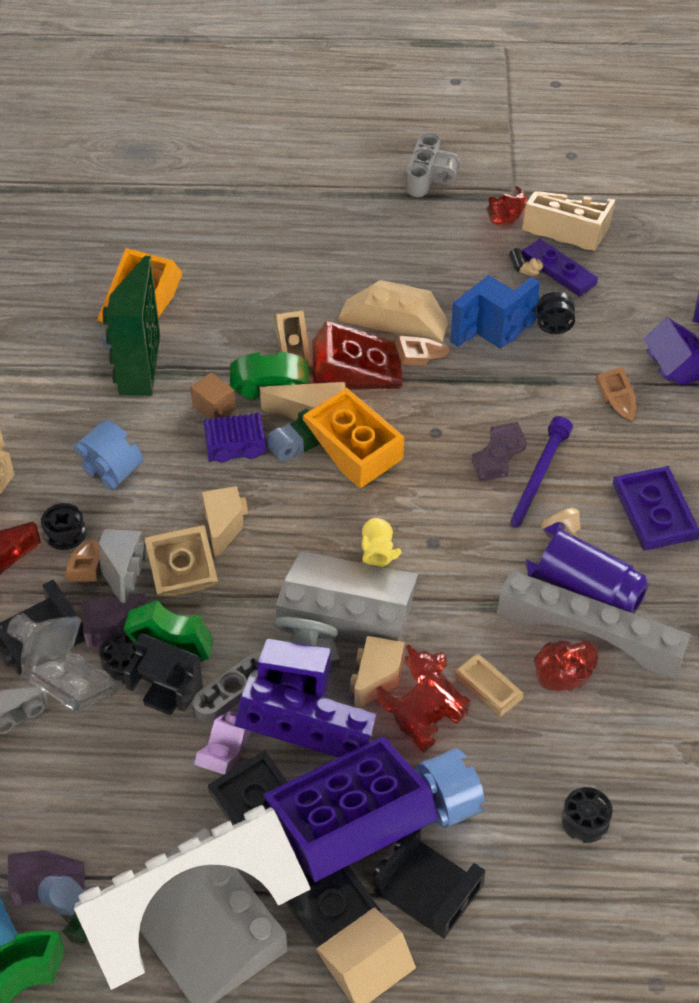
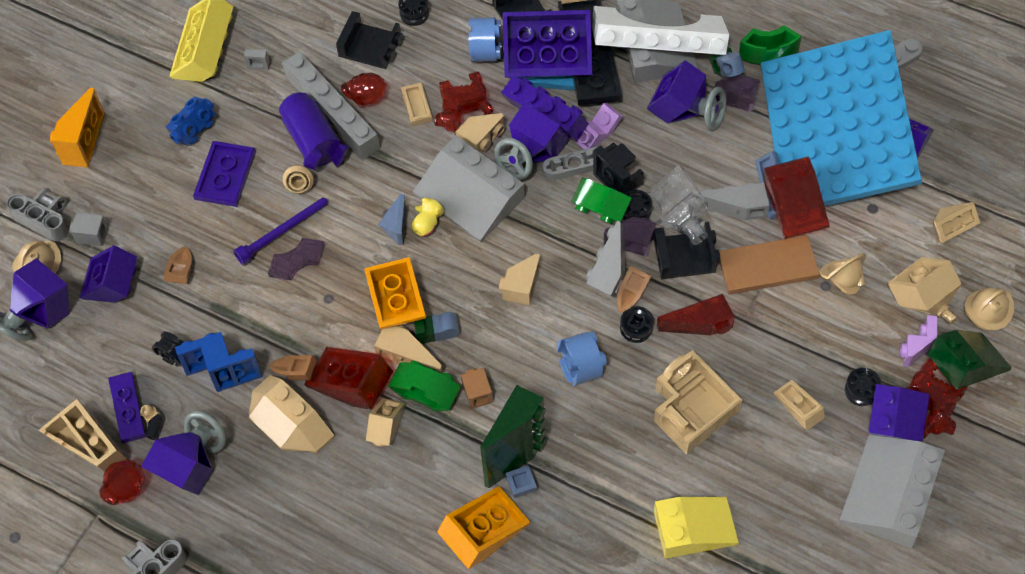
camera: 150 degrees left, 10 degrees up
tan slope [144,525,218,597] -> none
dark purple brick [203,412,266,463] -> none
none -> dark purple piece [141,411,226,495]
none -> black panel [336,11,403,69]
none -> sand blue slope [378,194,407,245]
none -> dark purple piece [647,60,727,131]

